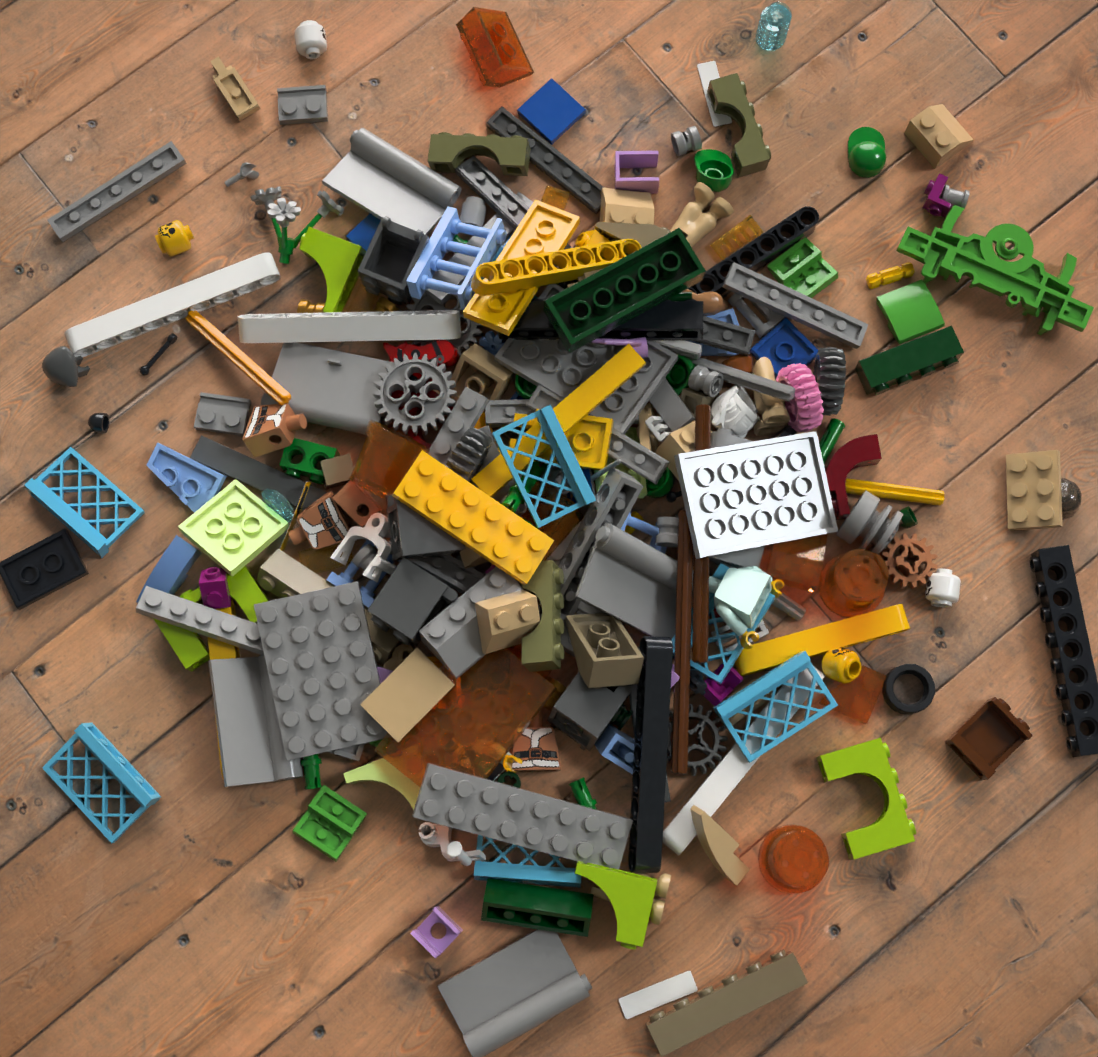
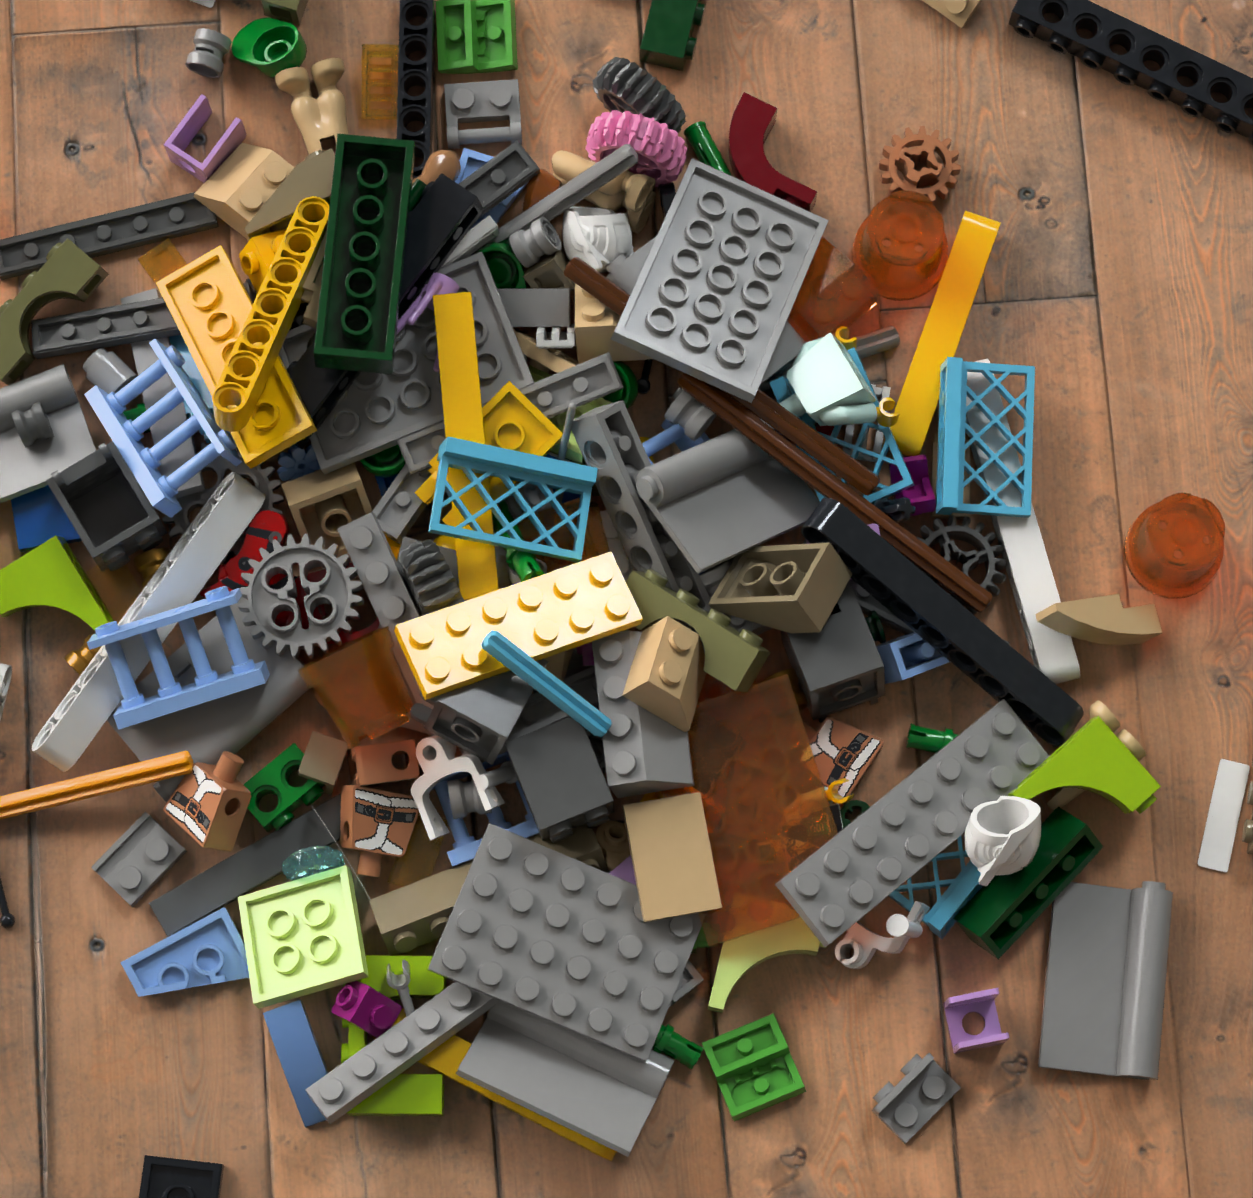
camera: 55 degrees left, 0 degrees up
medium azure fence [24,447,145,558] -> none
black hinge [88,413,109,433] -> none
blue tile [517,78,586,145] -> none
light grey plate [722,262,869,349] -> none
blue tile [749,318,818,379] -> none
lime arch [816,738,916,860] -> none
clear orange wing [819,665,887,724] -> none
yellow head [822,647,862,683] -> none
light grey wheel [836,490,903,559] -> none
yellow axle [845,478,945,506] -> none
black tyre [882,664,935,715] -> none
dark green hinge [899,506,918,529] -> none
white head [925,568,961,608] -> none
reddish brown panel [945,697,1033,780] -> none
none -> dark grey wheel [11,401,54,448]
none -> light blue fence [87,586,270,730]
none -> light grey hand [387,960,415,1016]
none -> medium azure axle [481,631,612,737]
none -> light grey bracket [872,1053,961,1144]
none -> white helmet [964,796,1041,886]

